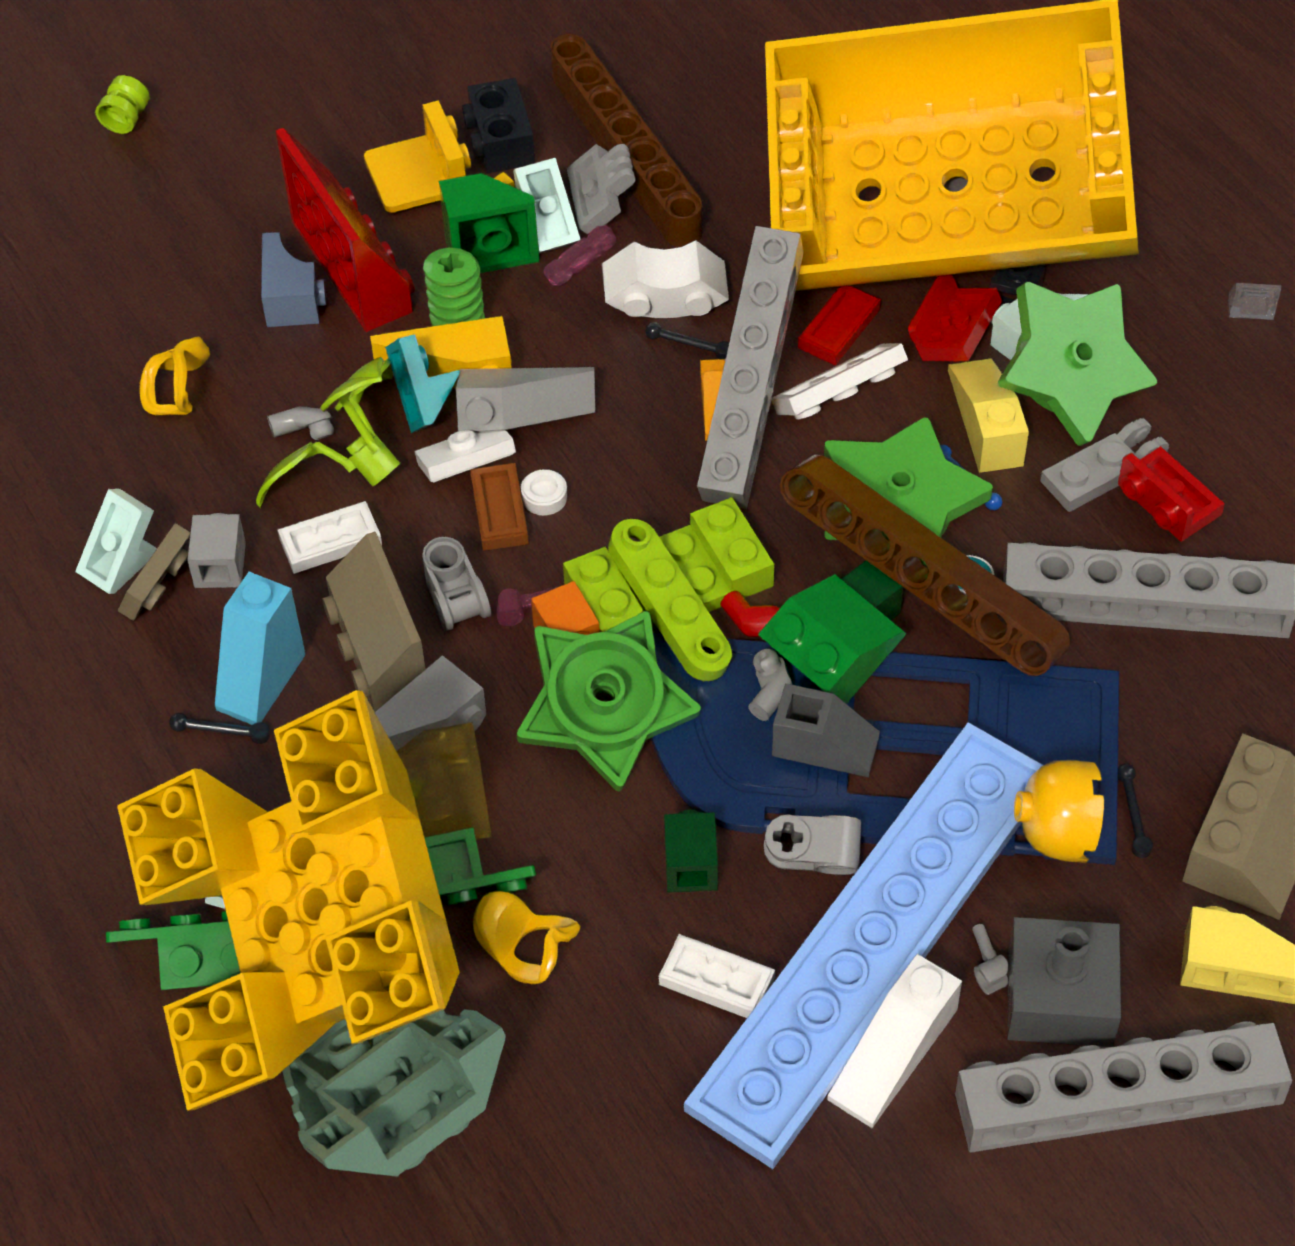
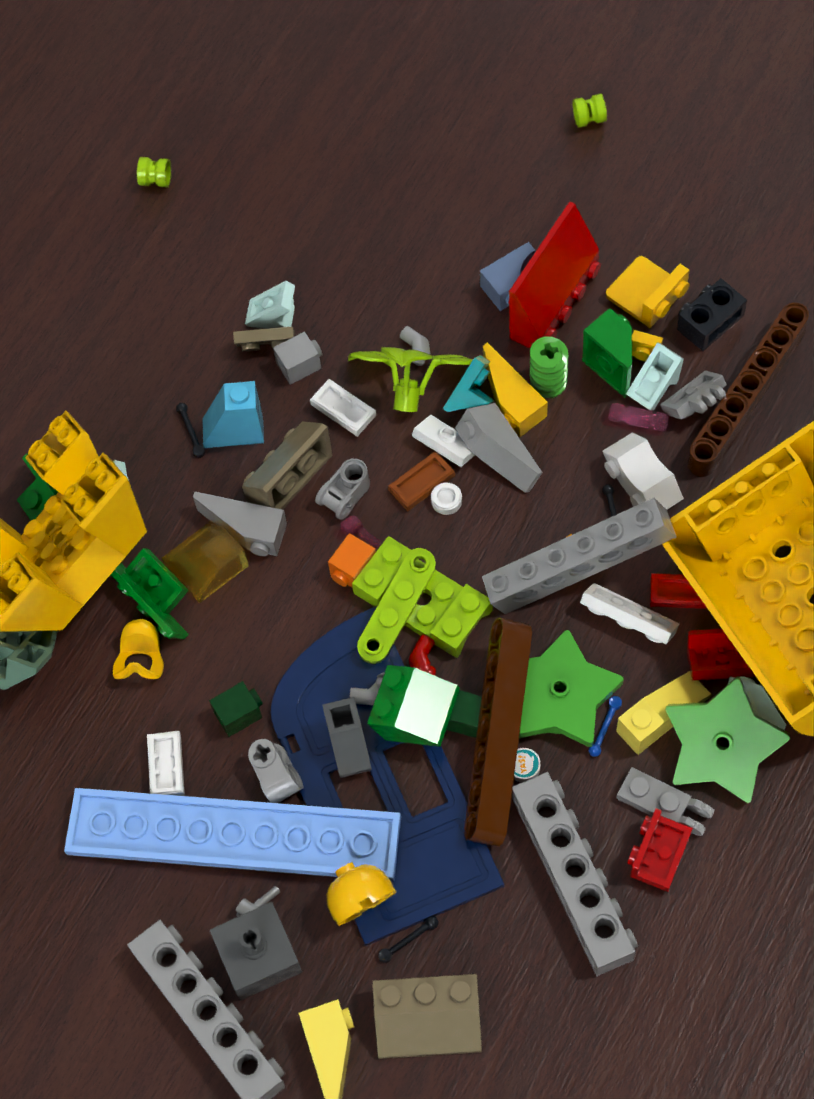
camera: 65 degrees right, 10 degrees up
yellow piece [140,336,210,415] -> none
bright green plate [517,611,701,792] -> none
white slope [827,954,962,1128] -> none

